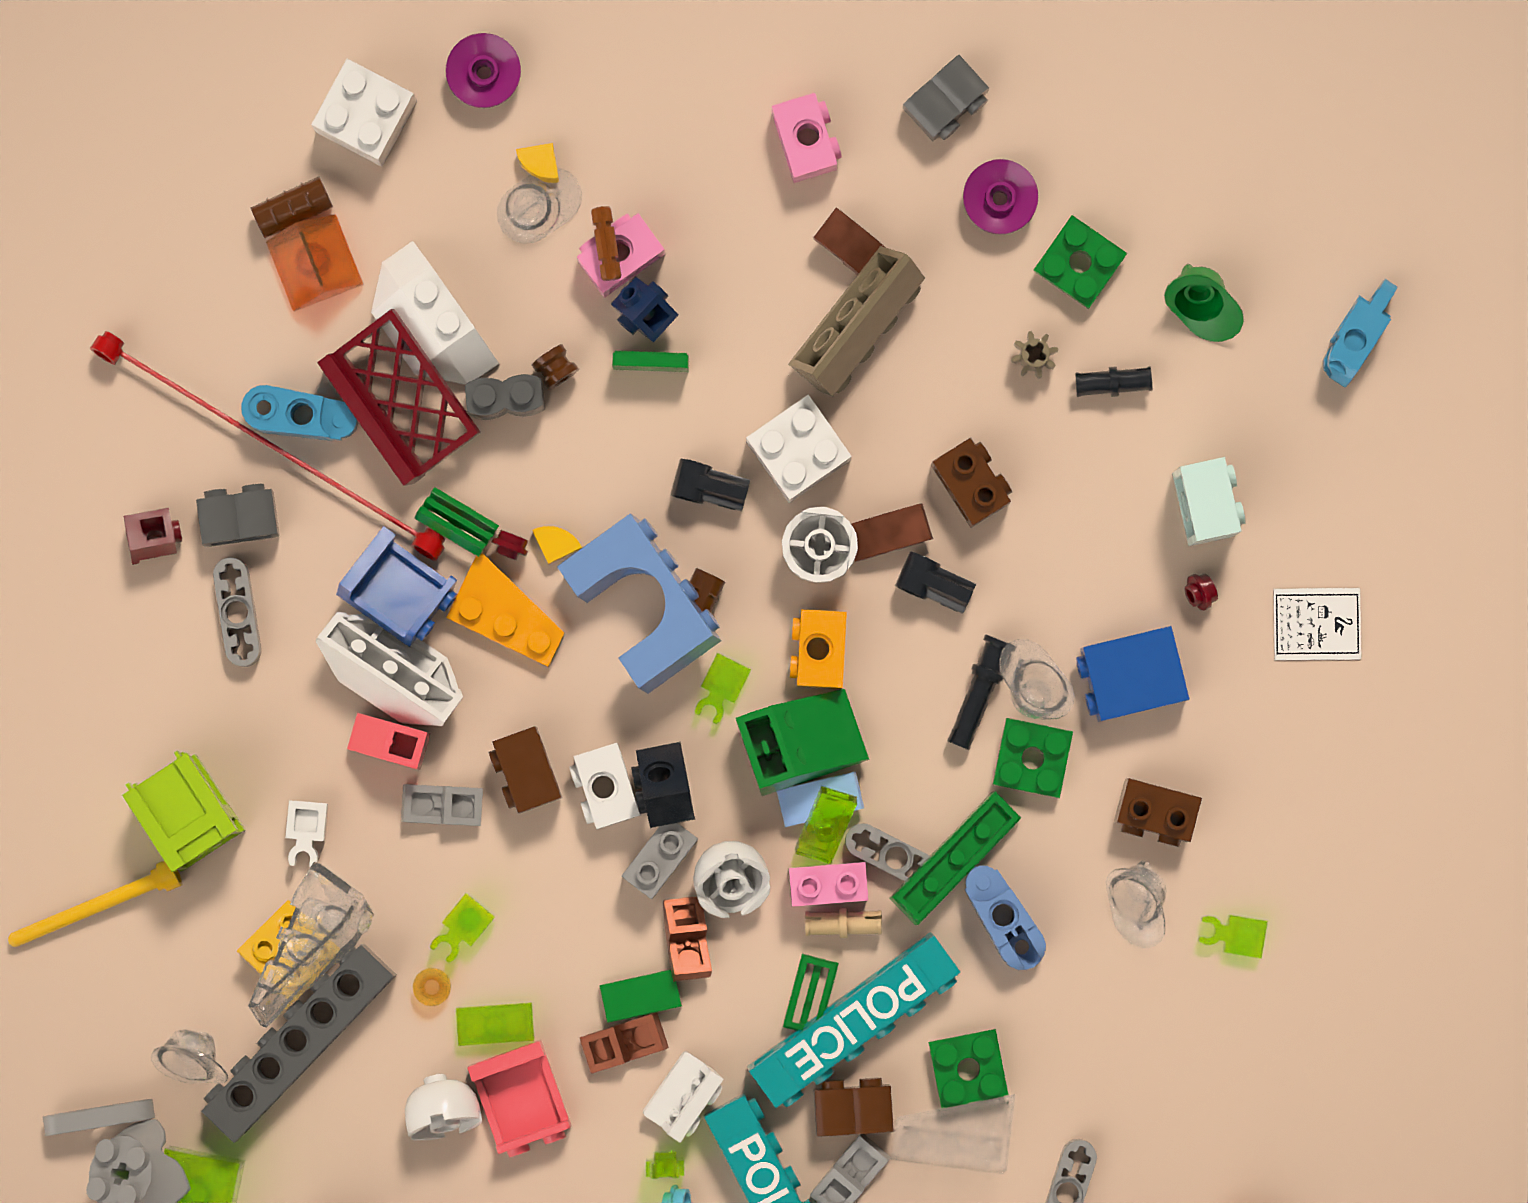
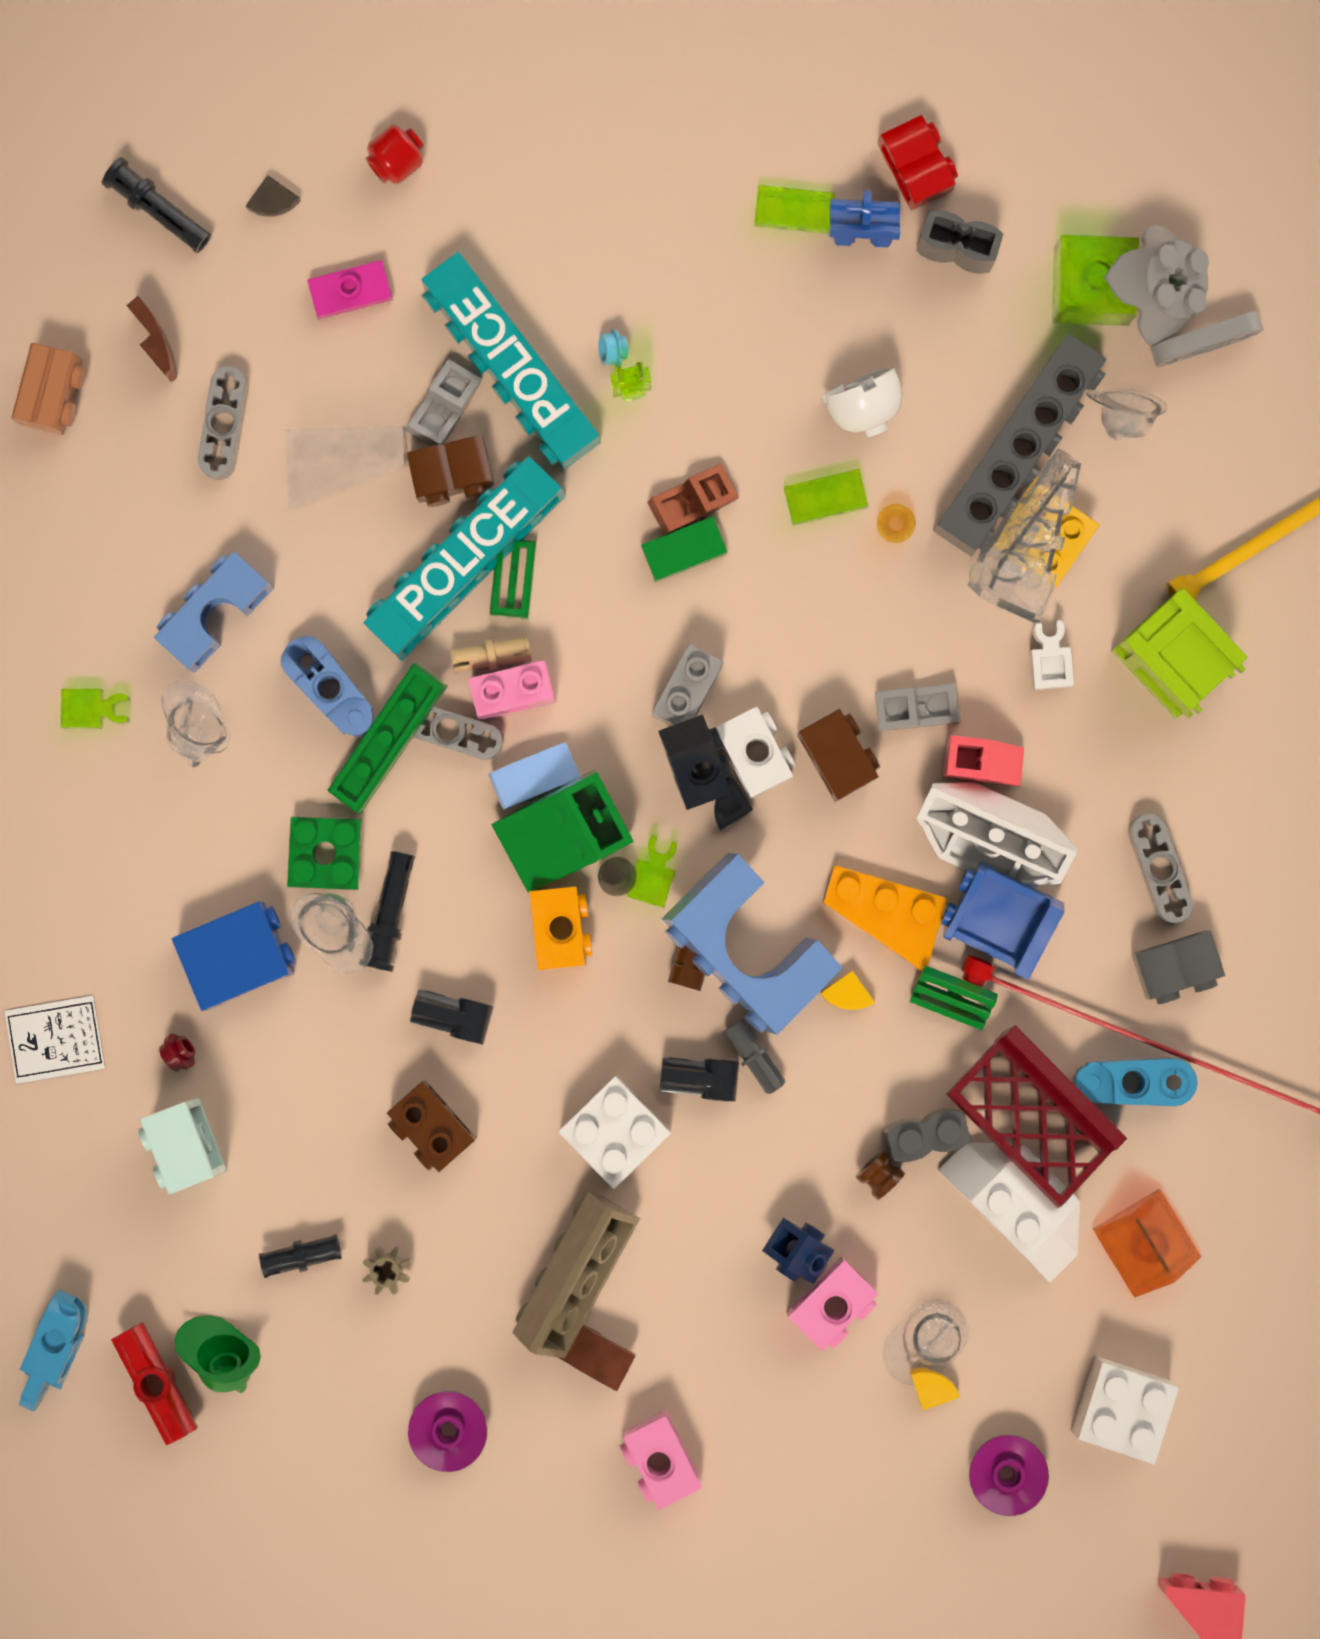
camera: 175 degrees right, 0 degrees up
dark red brick [123,508,183,565] -> none
reddish brown axle [250,176,333,238] -> none
clear neon green plate [430,893,496,963] -> none
coral panel [467,1040,572,1158] -> none
dark red plate [491,530,528,561] -> none
dark orange axle [591,206,622,281] -> none
green tile [612,351,689,372] -> none
white bracket [643,1051,724,1142] -> none
slope [663,896,712,982] -> none
white cylinder [693,841,771,918] -> none
white cylinder [782,507,858,583] -> none
clear neon green plate [795,786,857,864] -> none
copper slope [851,503,933,562] -> none
dark grey brick [903,55,989,142] -> none
green piece [928,1029,1009,1110] -> none
green piece [1033,215,1127,309] -> none
reddish brown brick [1114,778,1202,847] -> none
none -> red piece [111,1322,198,1446]
none -> medium blue arch [154,551,274,673]
none -> clear smoke plate [598,857,637,896]
none -> black tile [714,777,753,831]
none -> dark grey axle [723,1018,785,1094]

